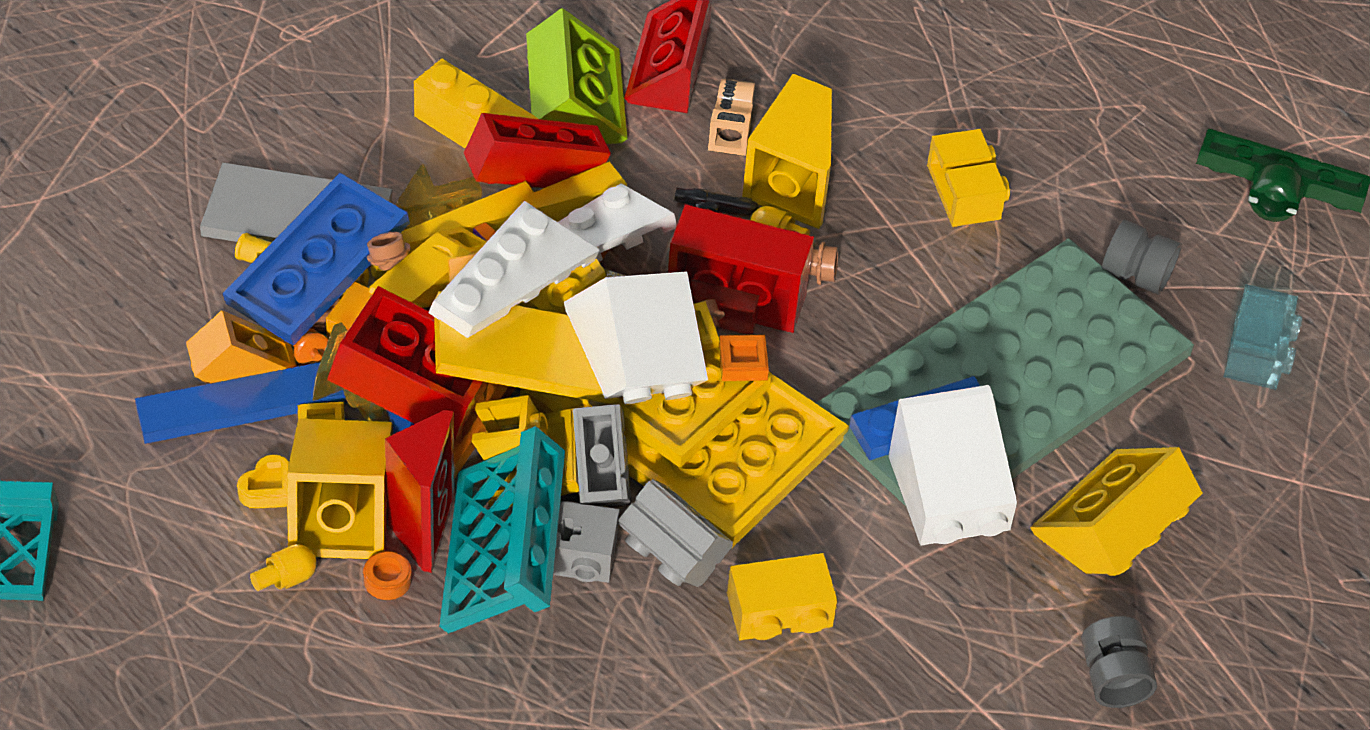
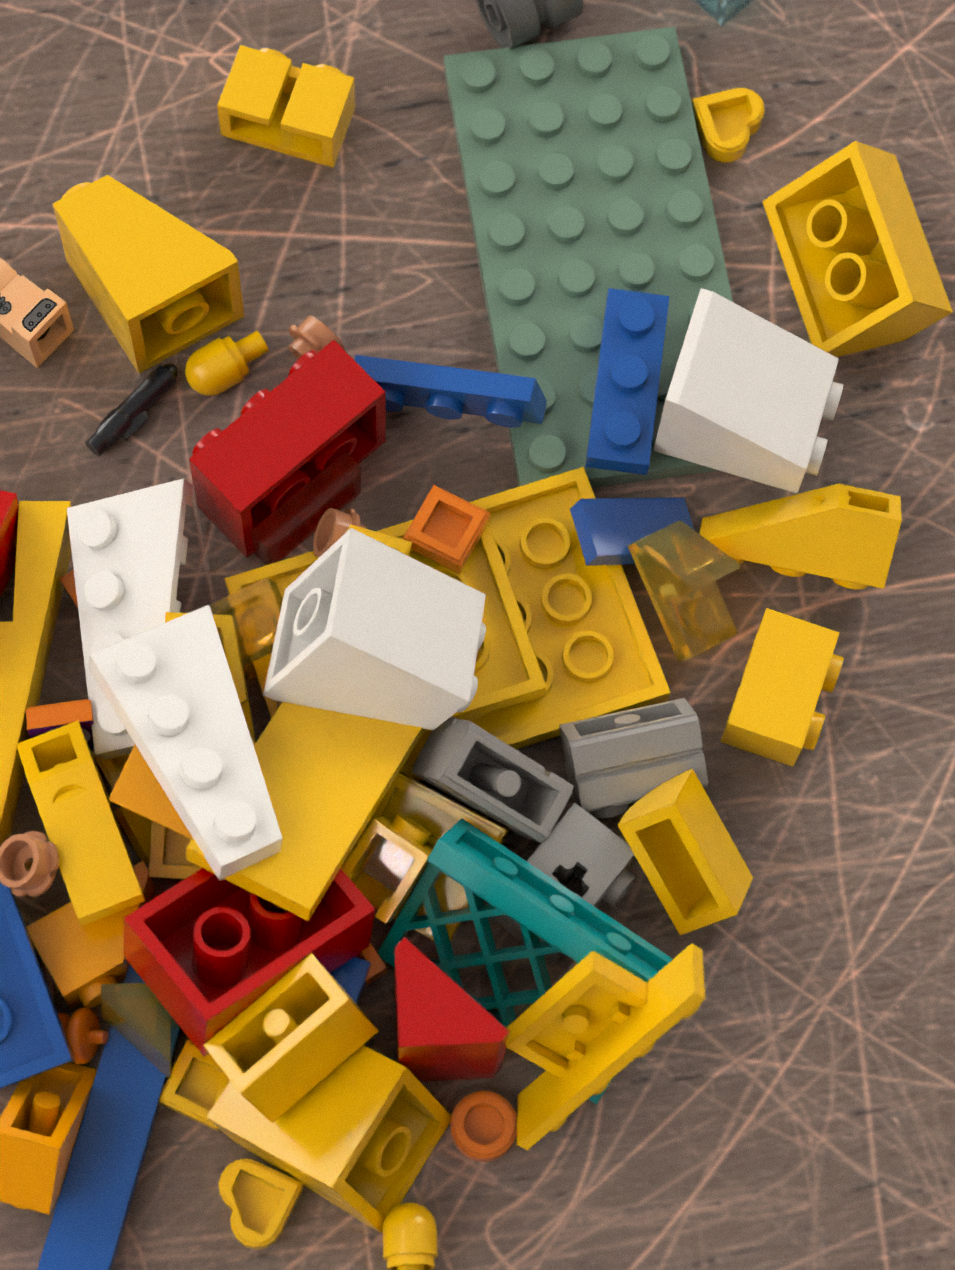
camera: 60 degrees left, 20 degrees up
none -> yellow brick [203,953,378,1123]
none -> blue plate [355,355,547,428]
none -> yellow bracket [506,943,705,1150]
none -> blue tile [570,497,701,566]
none -> yellow brick [618,768,753,935]
none -> clear yellow slope [627,520,741,662]
none -> yellow tile [691,88,765,163]
none -> yellow slope [697,484,902,590]

